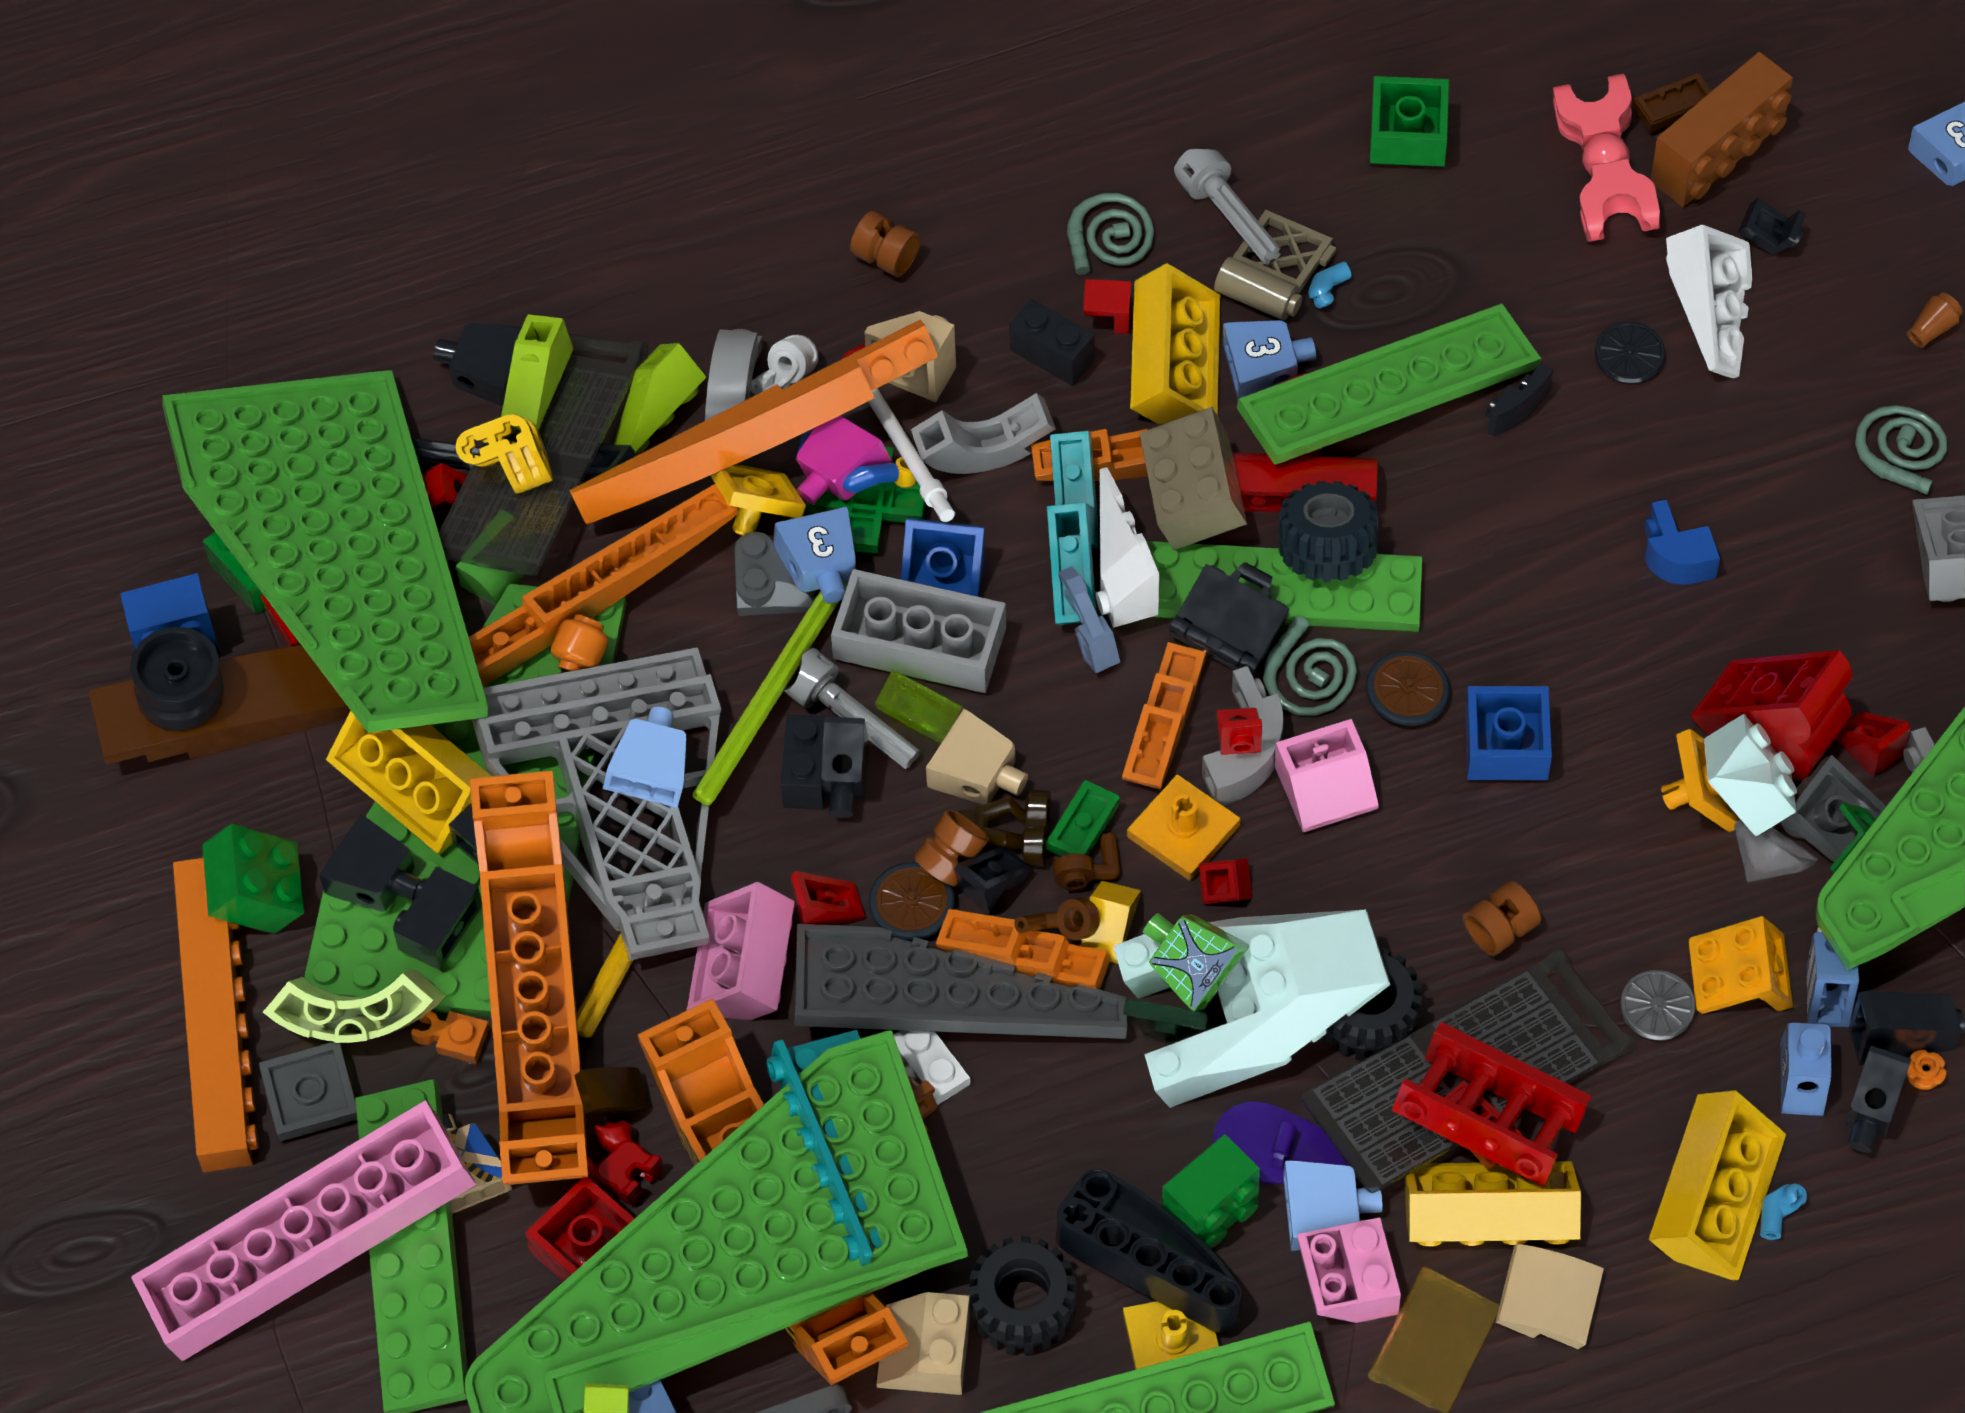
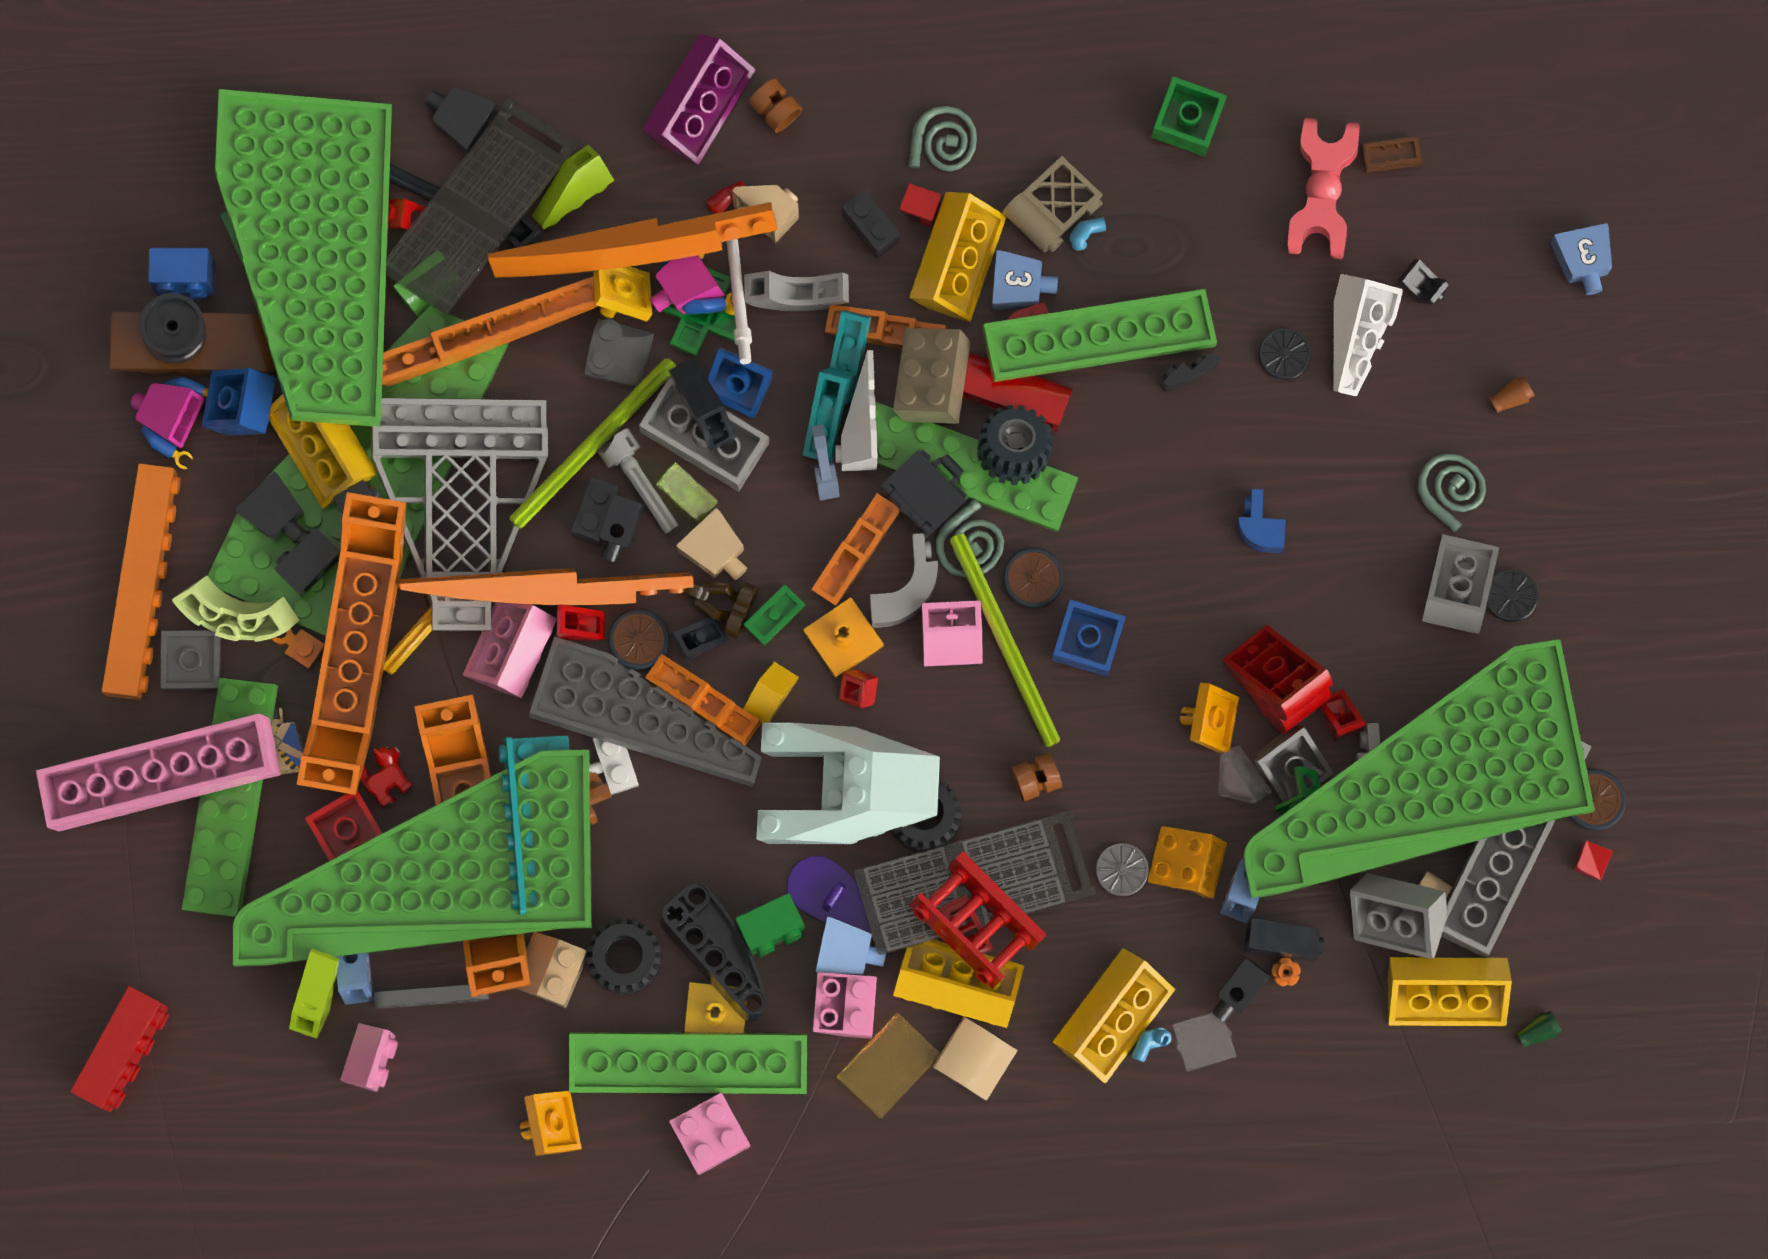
camera: 10 degrees right, 20 degrees up
green brick [202,823,304,934] -> none
yellow piece [456,414,553,494] -> none
lime slope [501,314,573,434] -> none
orange head [551,615,609,672] -> none
dark brown slope [574,1067,650,1115] -> none
light blue torso [603,707,686,808] -> none
light grey arch [705,329,763,421] -> none
white piece [751,334,818,395] -> none
medium blue torso [773,507,856,603] -> none
dark orange wheel [914,809,989,886] -> none
reddish brown plate [1014,898,1100,940] -> none
reddish brown plate [1053,833,1120,891] -> none
clear green plate [1123,998,1213,1035] -> none
torso [1143,913,1249,1011] -> none
light grey piece [1174,149,1281,264] -> none
red bracket [1217,708,1262,755] -> none
dark orange brick [1650,52,1793,208] -> none
light aqua slope [1704,714,1797,837] -> none
medium blue torso [1780,1023,1831,1116] -> none
none -> dark pink torso [131,377,208,469]
none -> blue brick [202,368,276,436]
none -> orange slope [398,568,693,605]
none -> magenta slope [642,34,755,165]
none -> black slope [669,357,736,451]
none -> lime axle [950,533,1060,747]
none -> clear piece [1172,1013,1237,1072]

